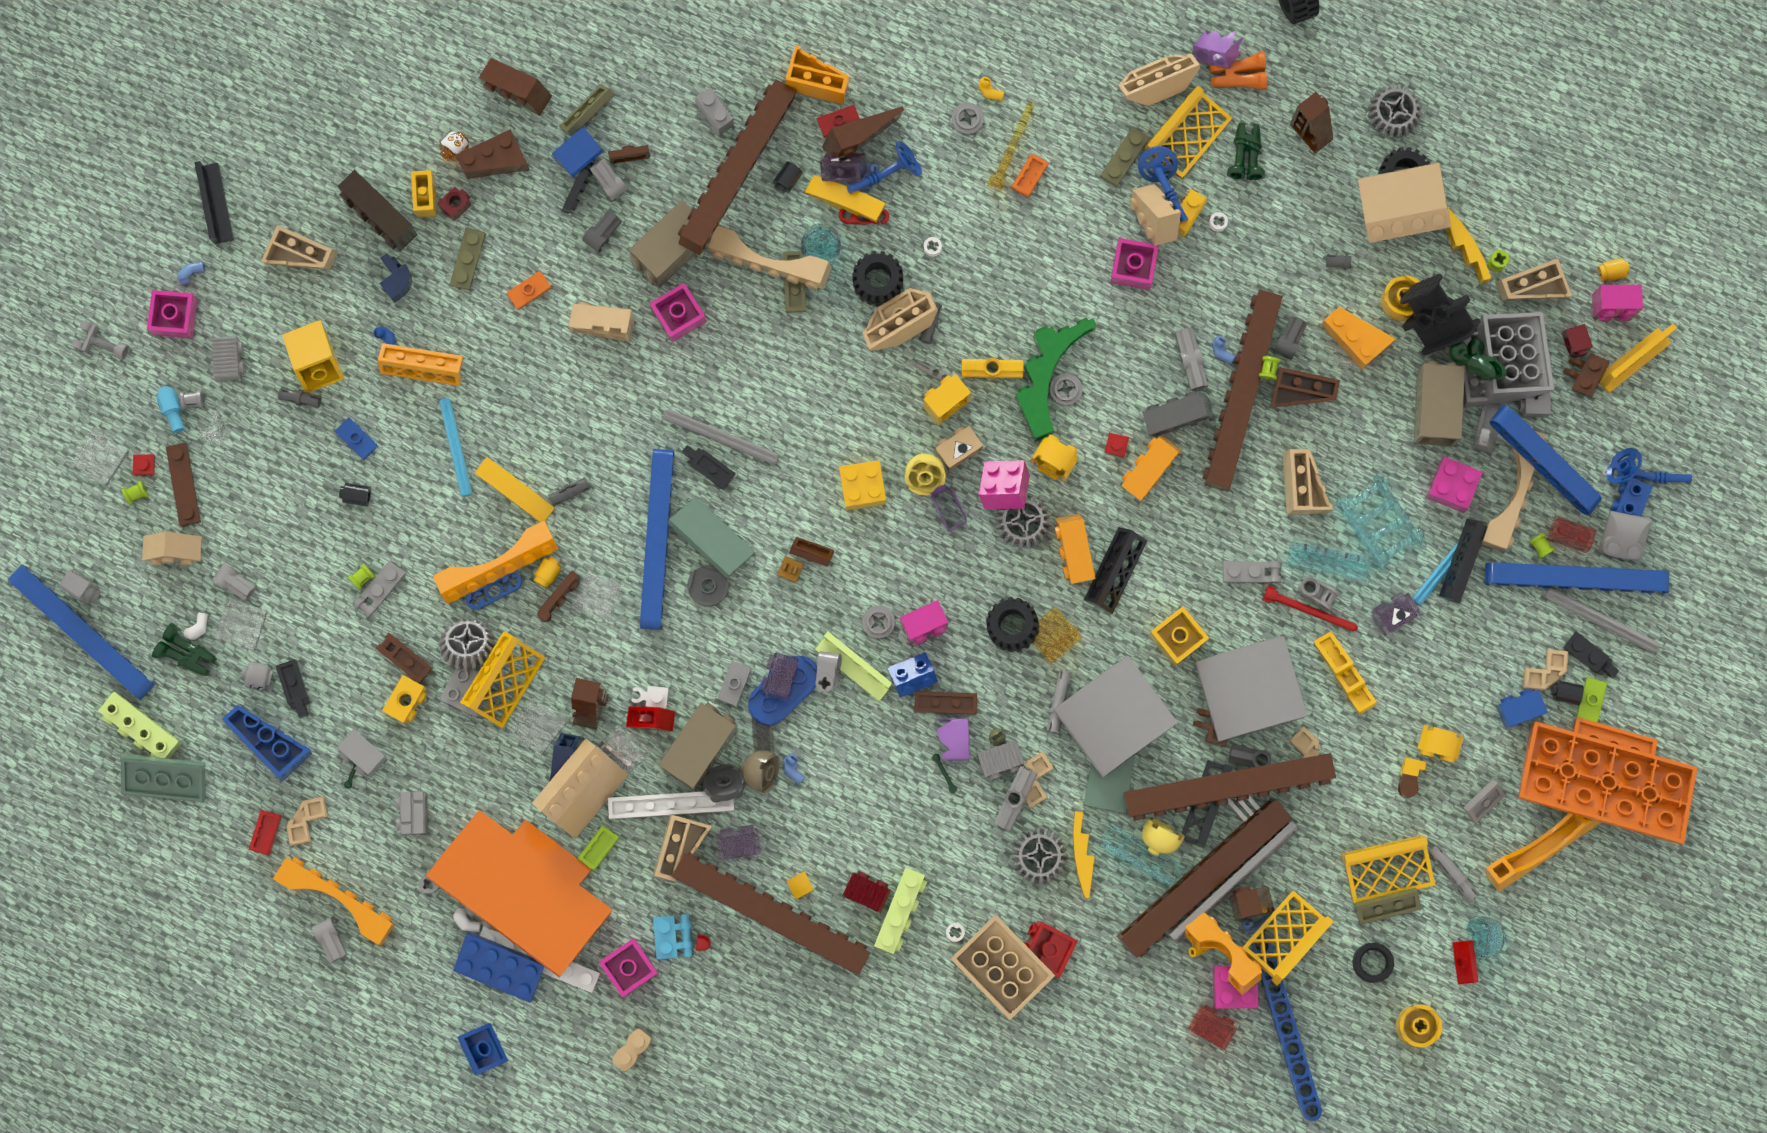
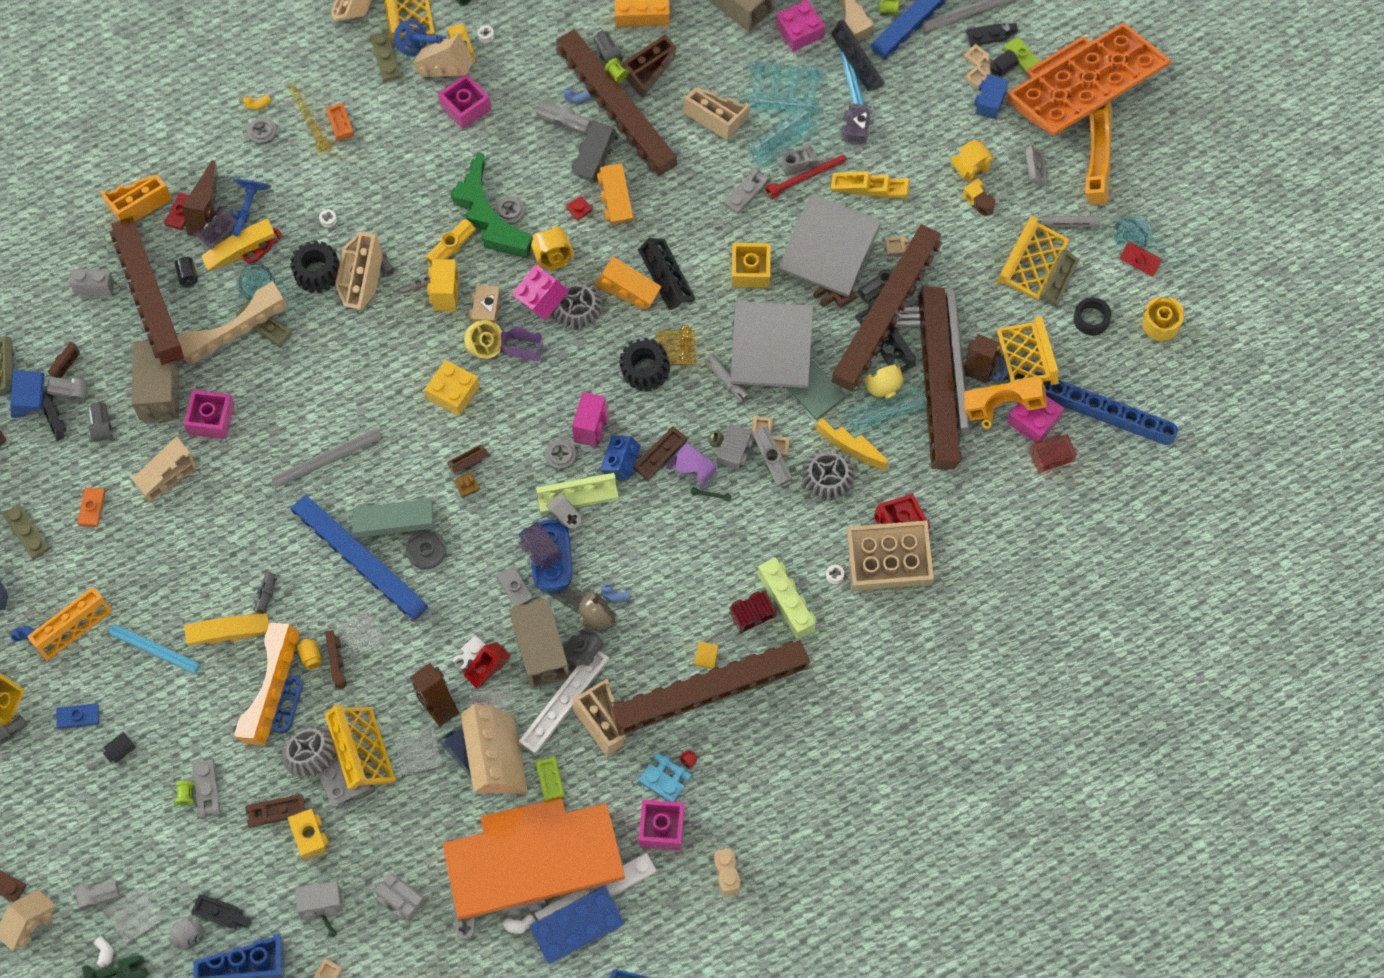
camera: 50 degrees left, 15 degrees down
black hinge [682,445,736,491] -> none
clear purple brick [716,825,762,860] -> none

